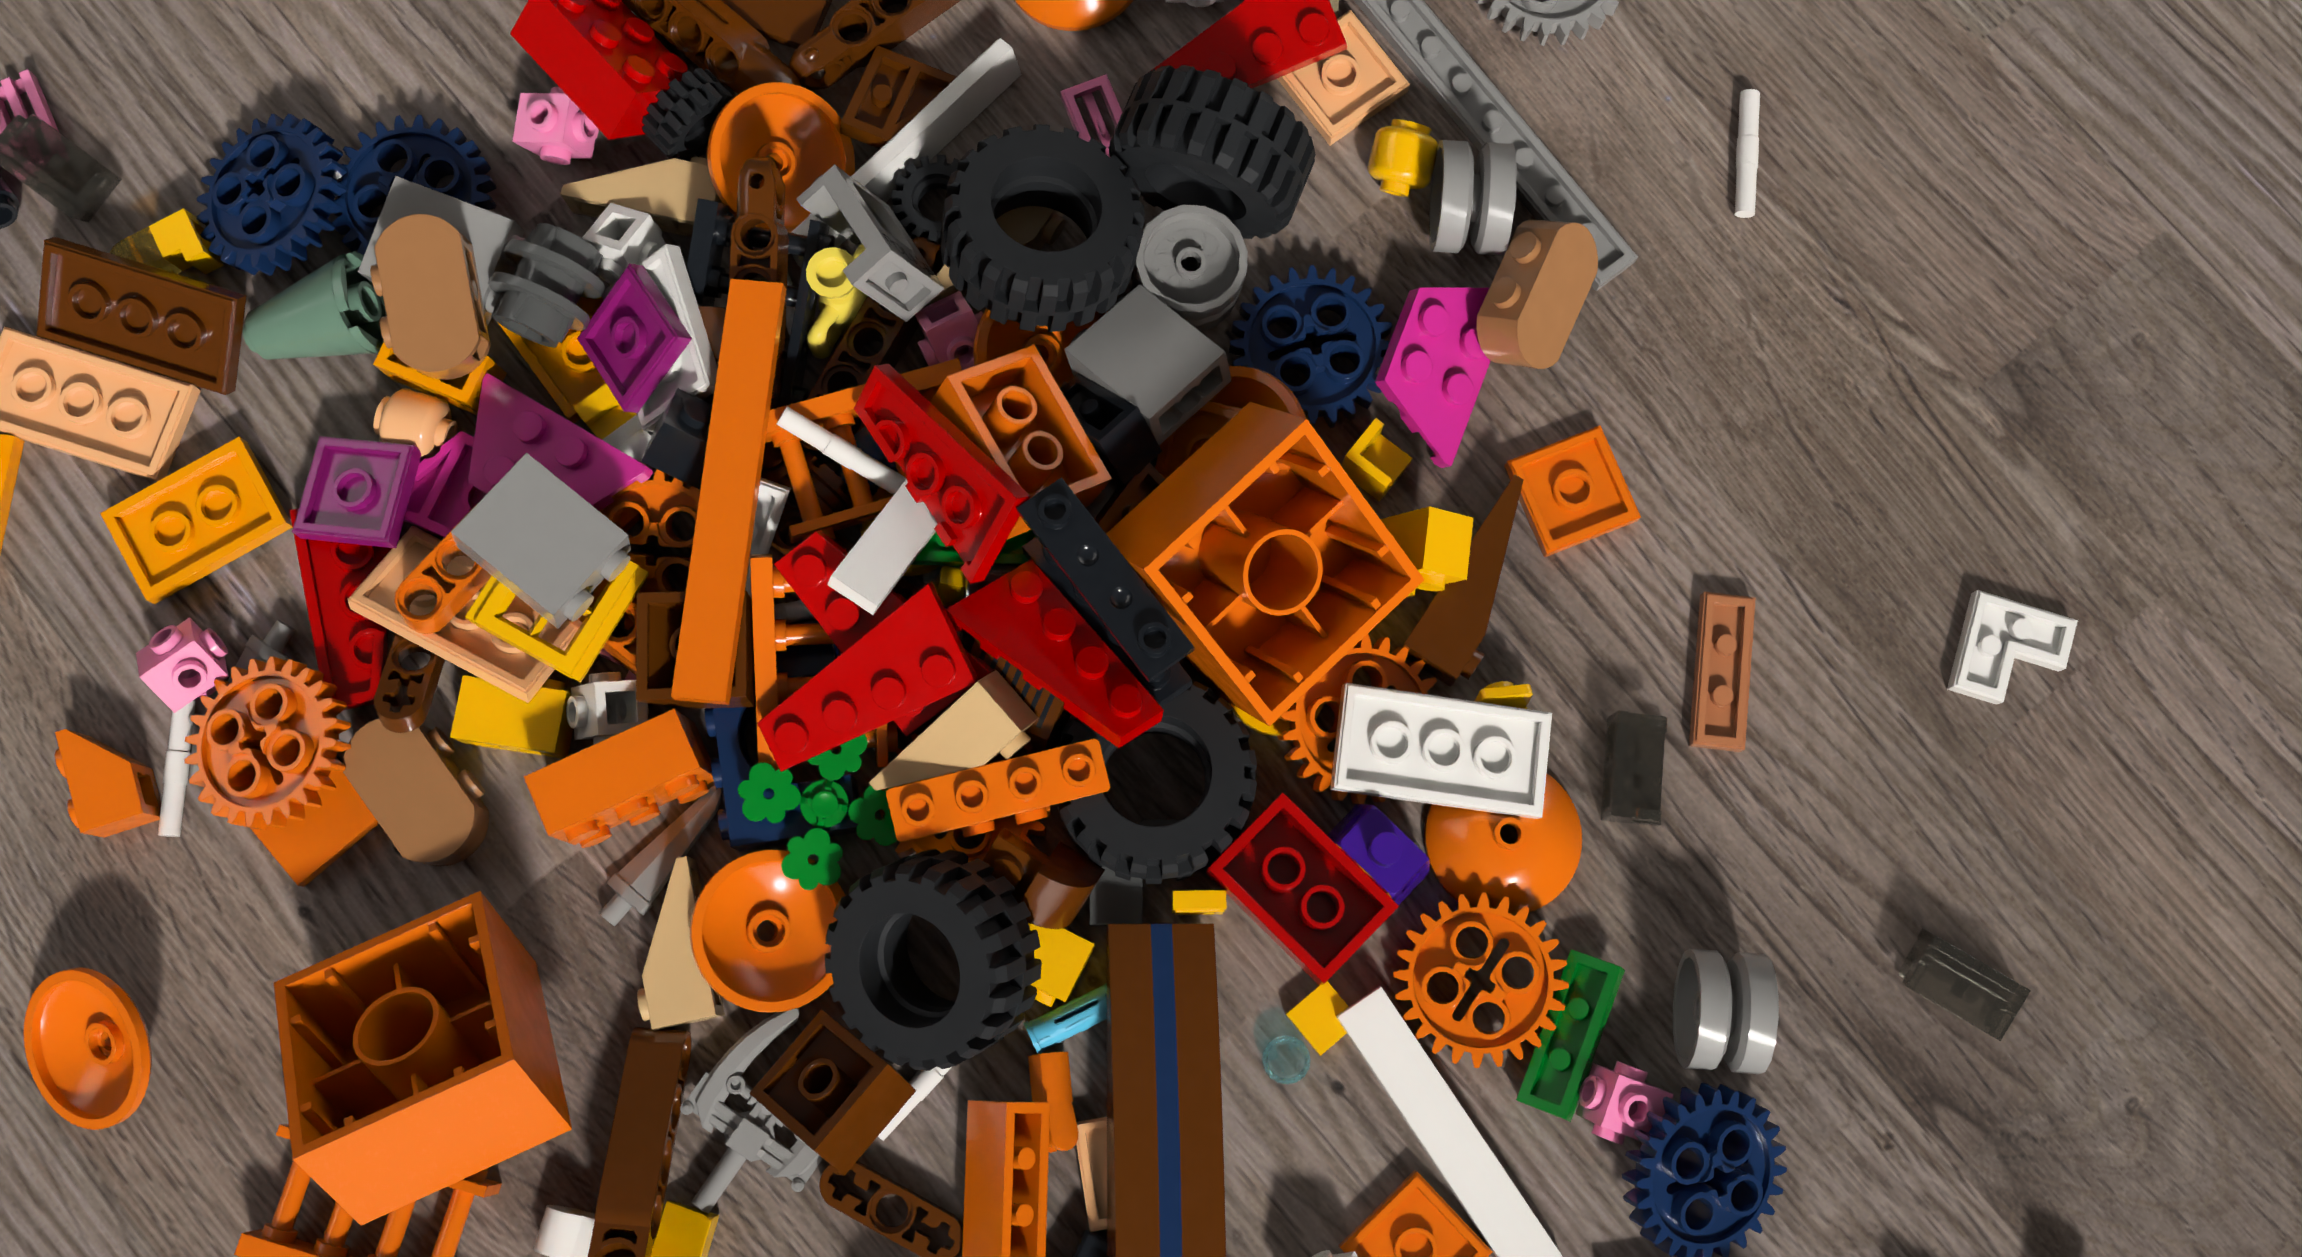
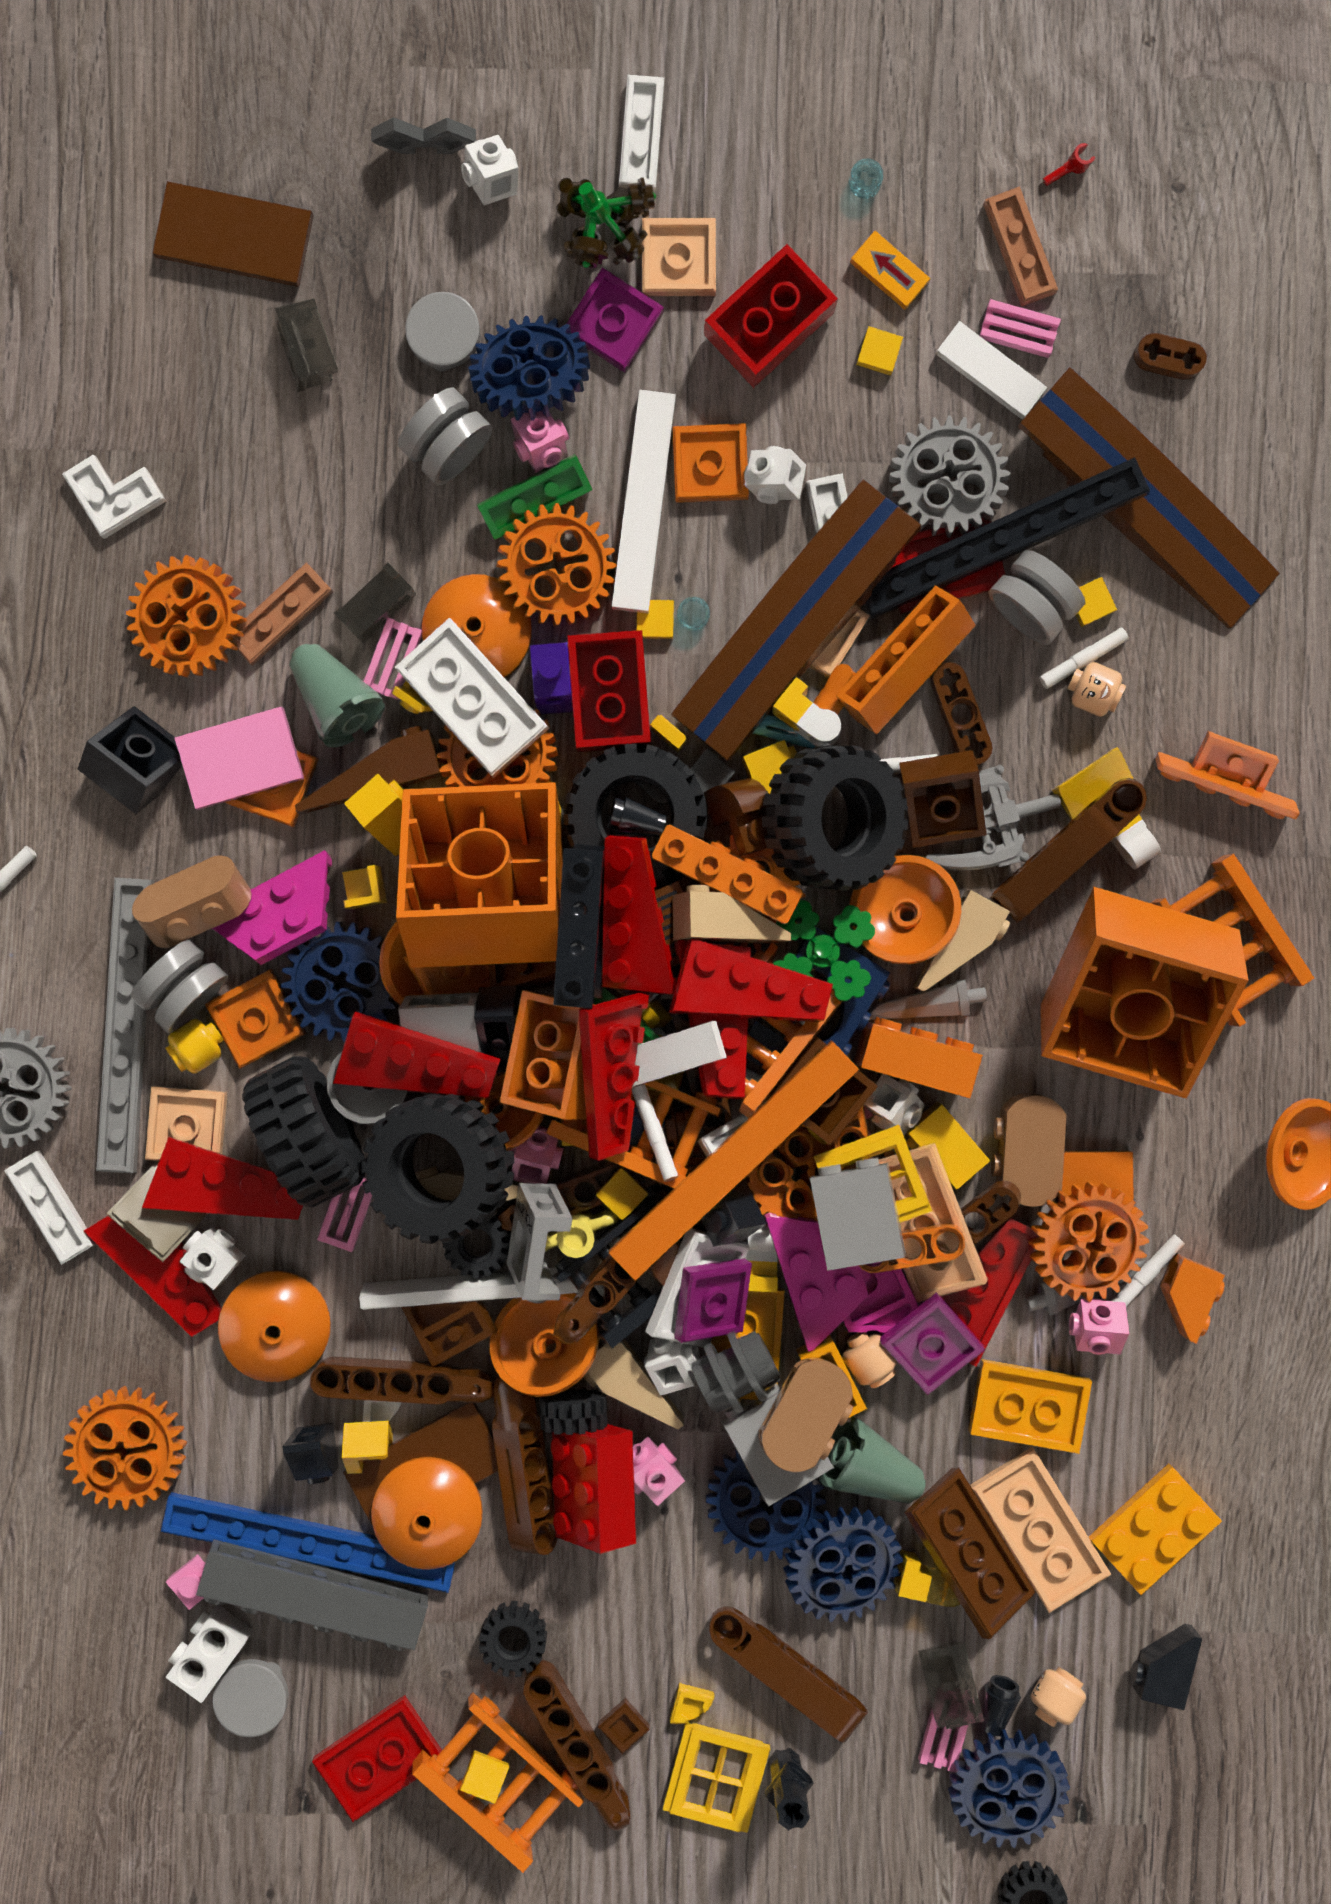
camera: 135 degrees left, 10 degrees up
none -> black slope [77,706,182,814]
none -> orange gear [126,555,247,678]
none -> reddish brown tile [153,181,314,287]
none -> bright pink tile [175,707,305,810]
none -> orange tile [205,969,307,1069]
none -> sand green cone [289,644,385,747]
none -> red wing [333,1012,501,1098]
none -> bright pink tile [364,617,423,700]
none -> light grey tile [405,292,481,372]
none -> yellow tile [596,1166,649,1221]
none -> black cone [607,797,666,837]
none -> reddish brown piece [709,1606,868,1743]
none -> leg [773,677,841,747]

